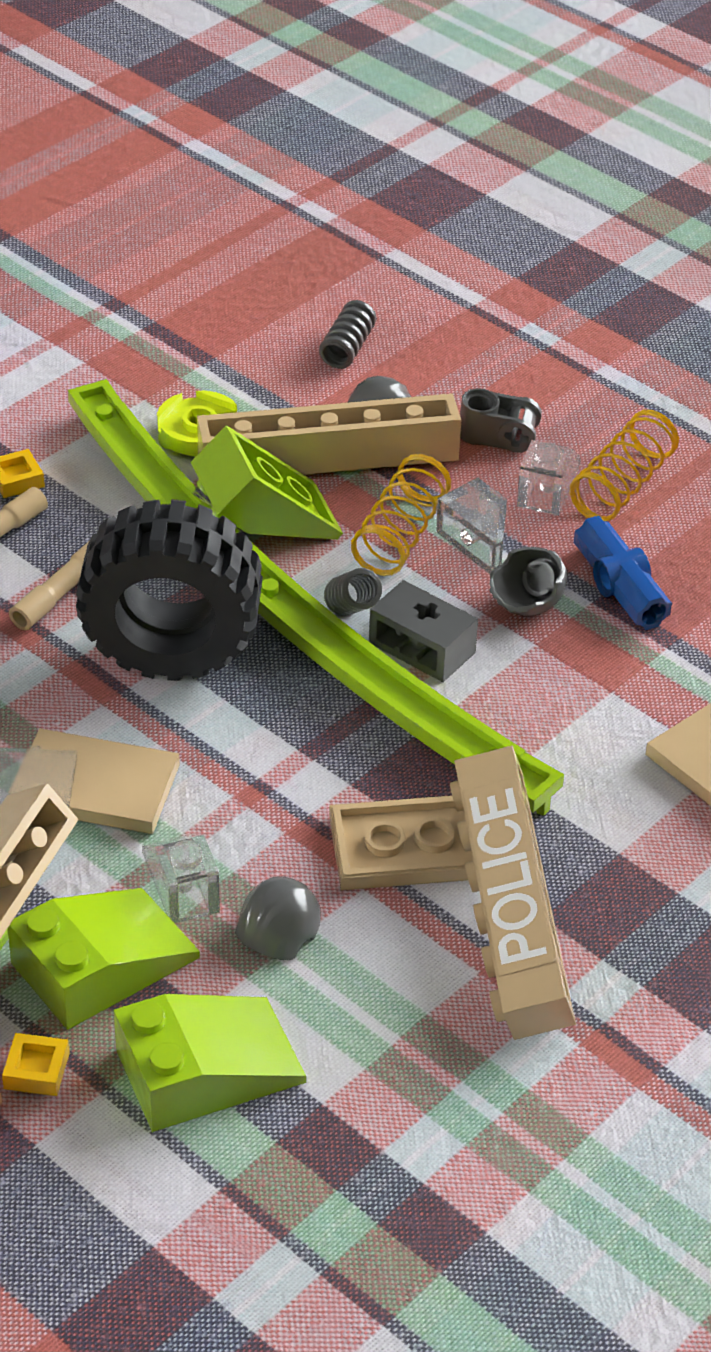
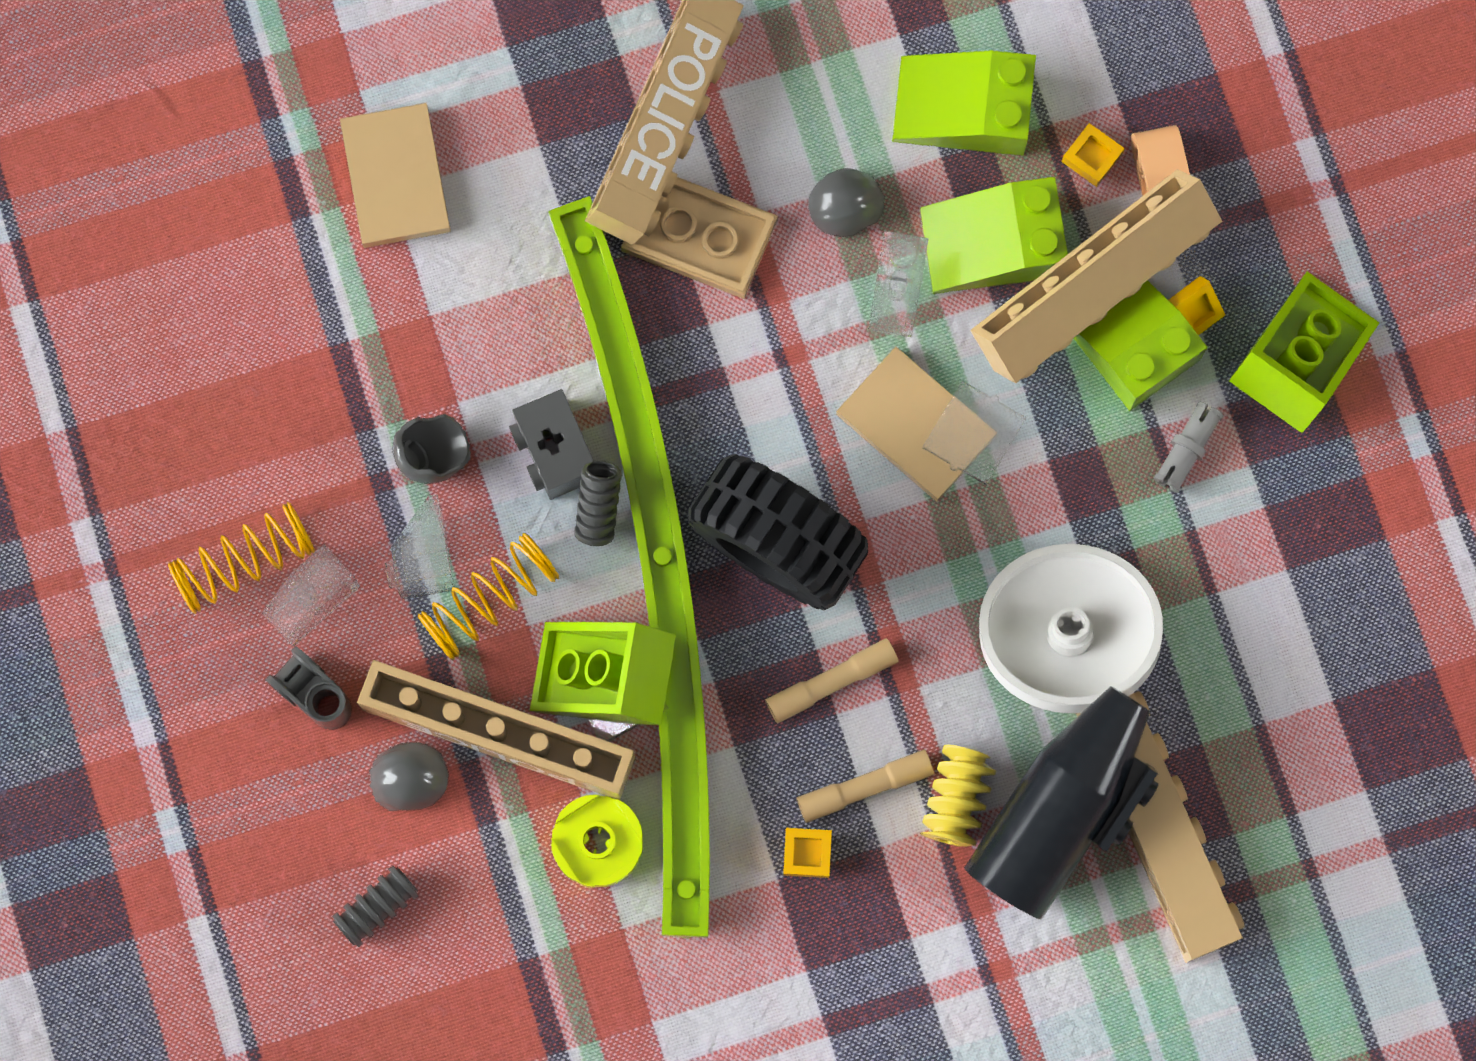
camera: 150 degrees left, 35 degrees up
blue piece [574,516,672,630] -> none

